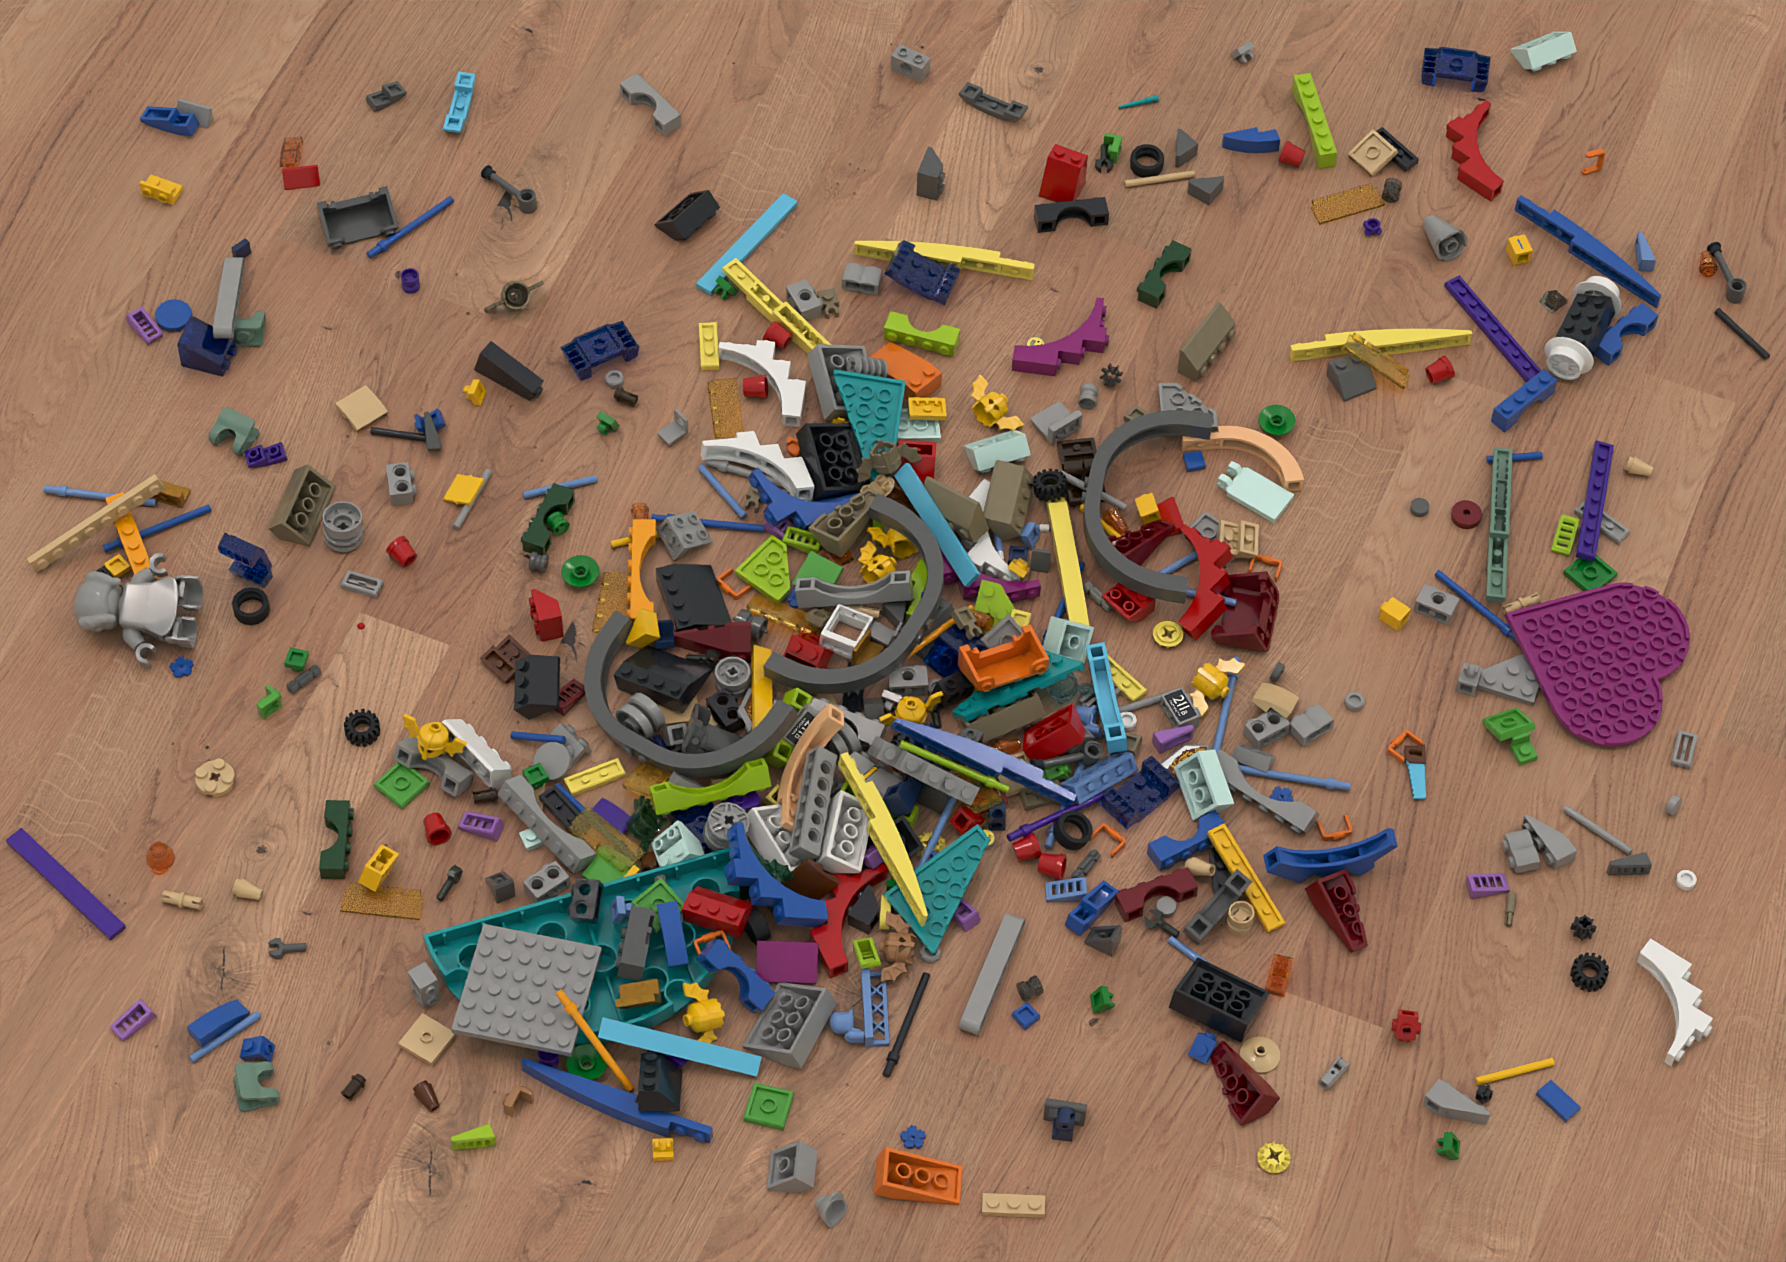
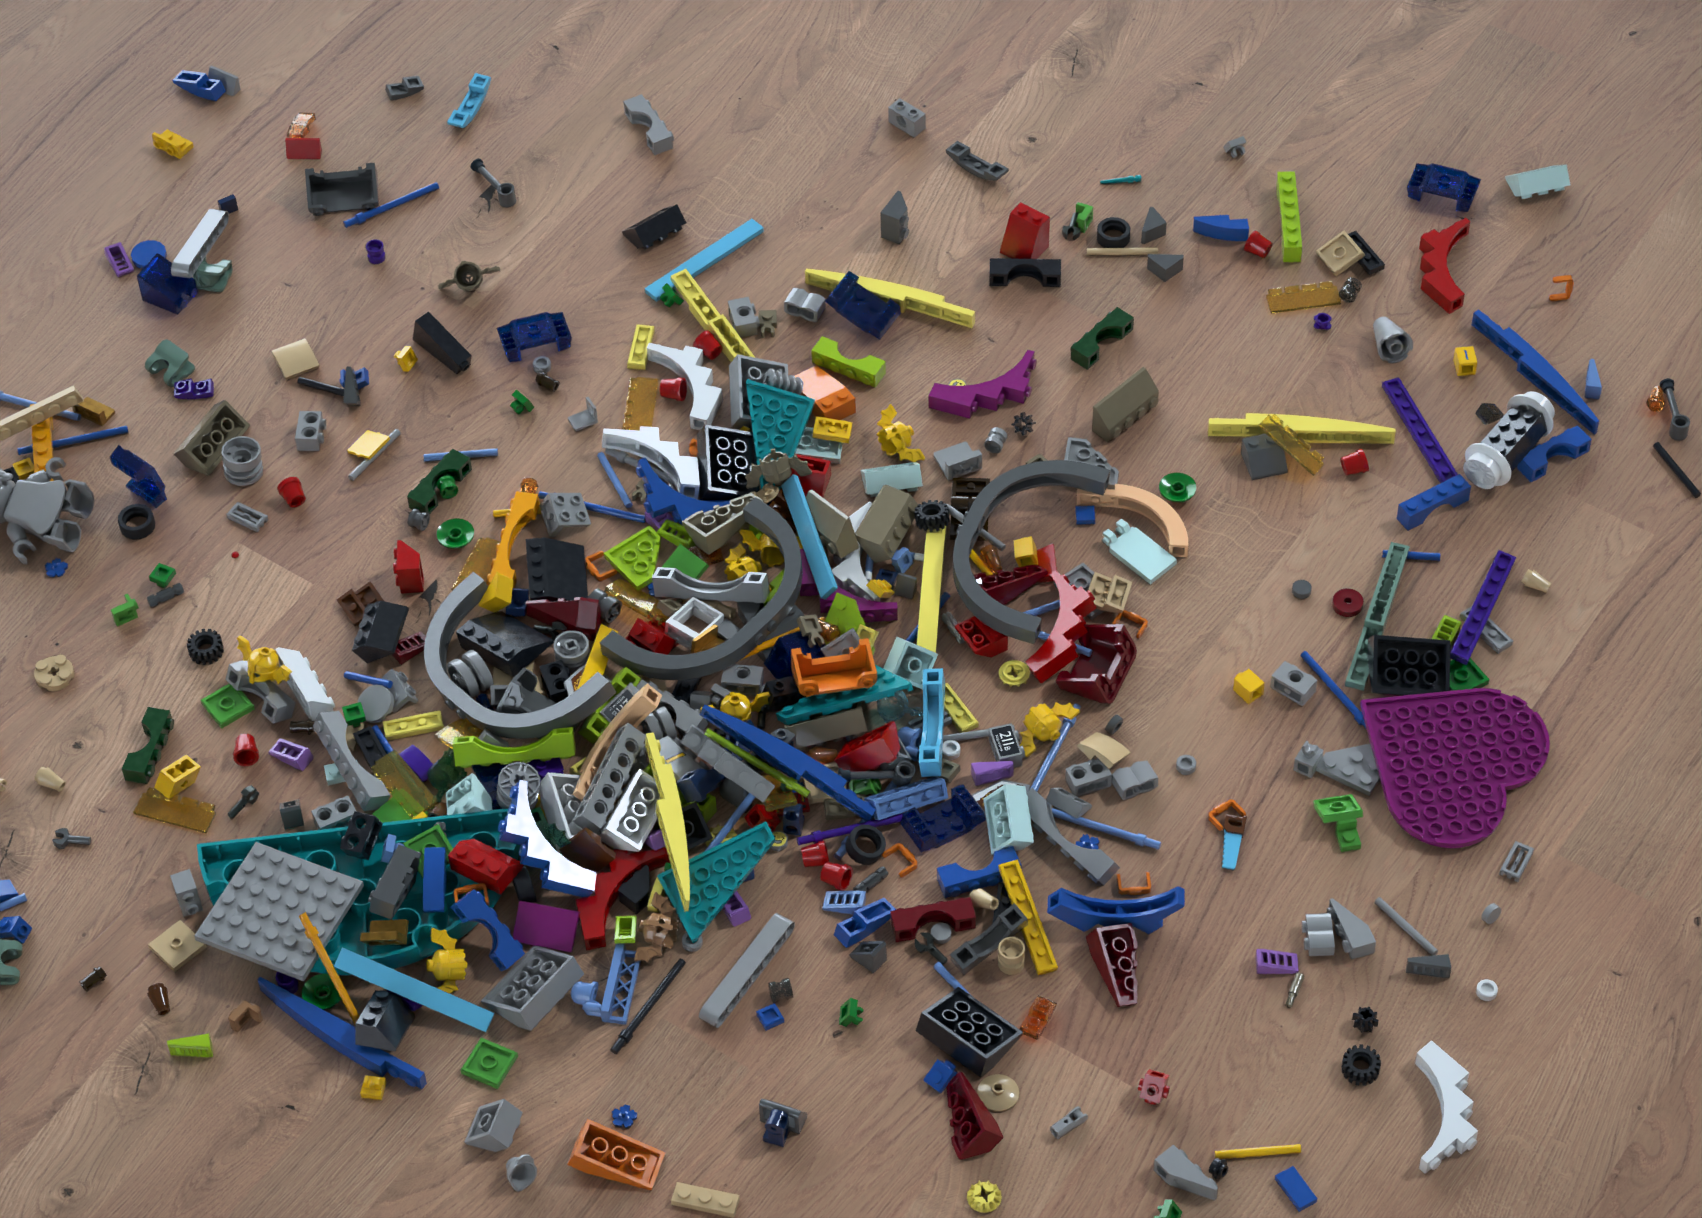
camera: 15 degrees right, 5 degrees down
none -> black slope [1367,635,1450,696]

